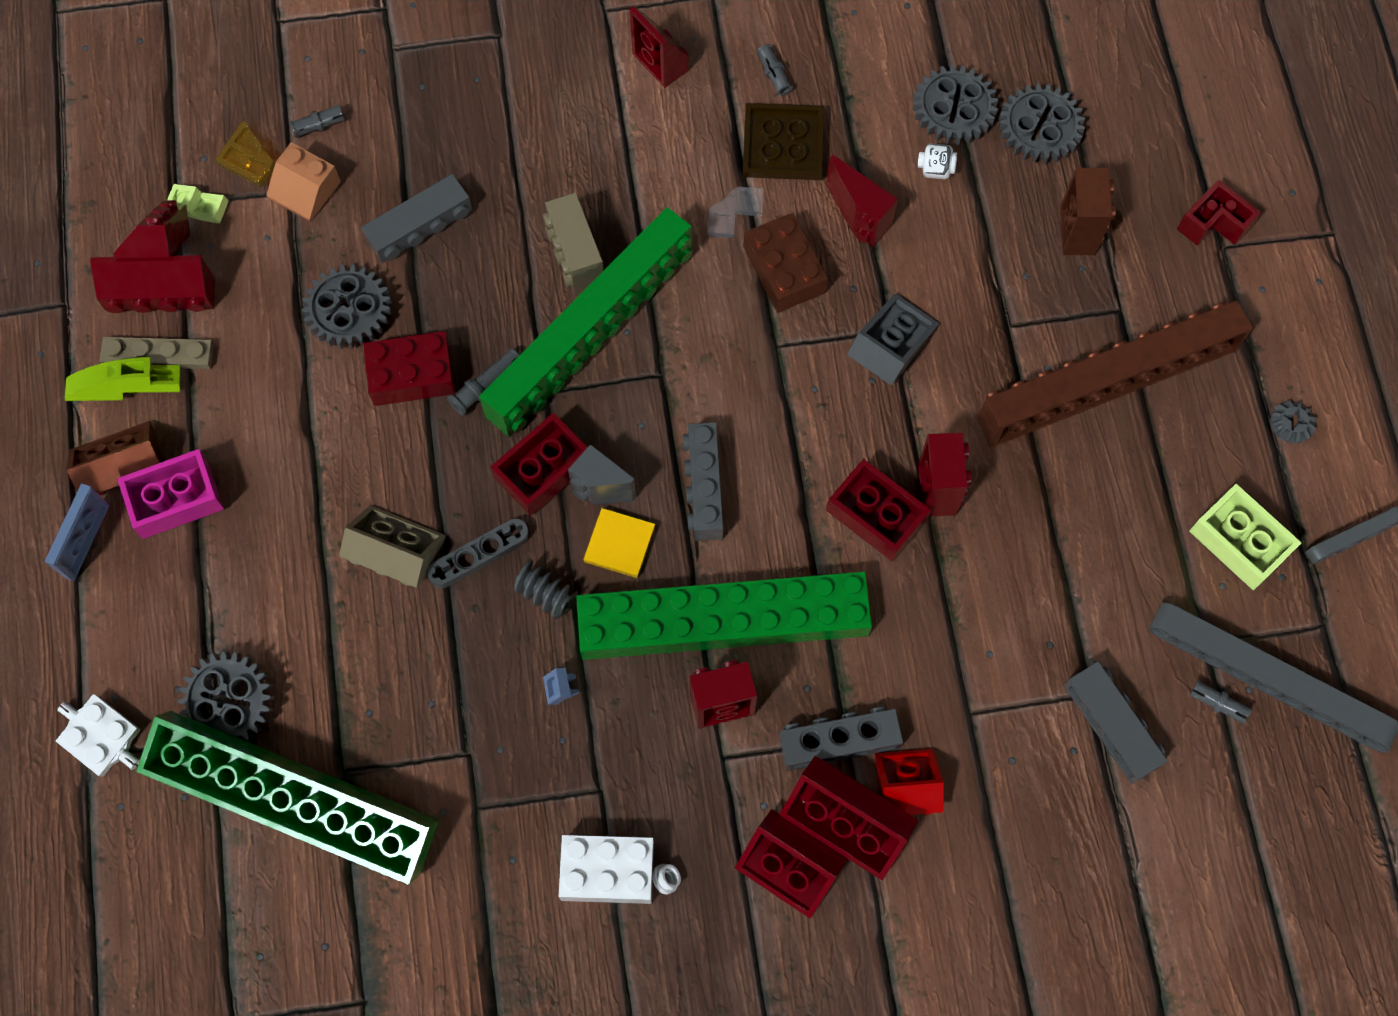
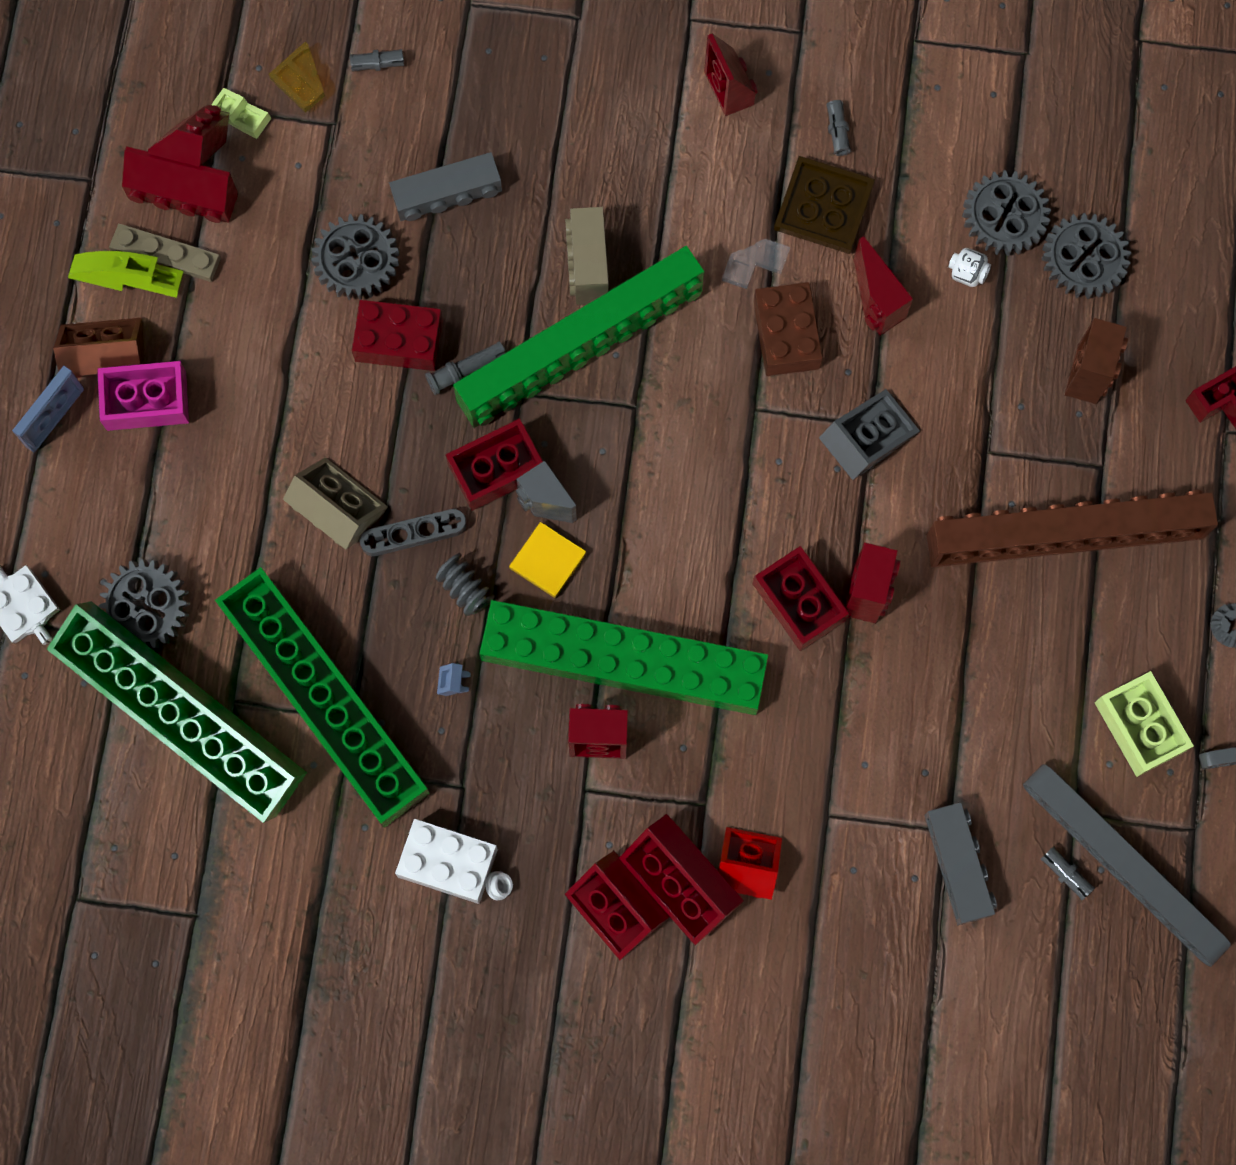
camera: 15 degrees right, 5 degrees up
nougat slope [266,142,341,222] -> none
dark grey brick [683,422,723,541] -> none
dark grey brick [778,706,903,771] -> none
none -> green brick [215,567,430,828]

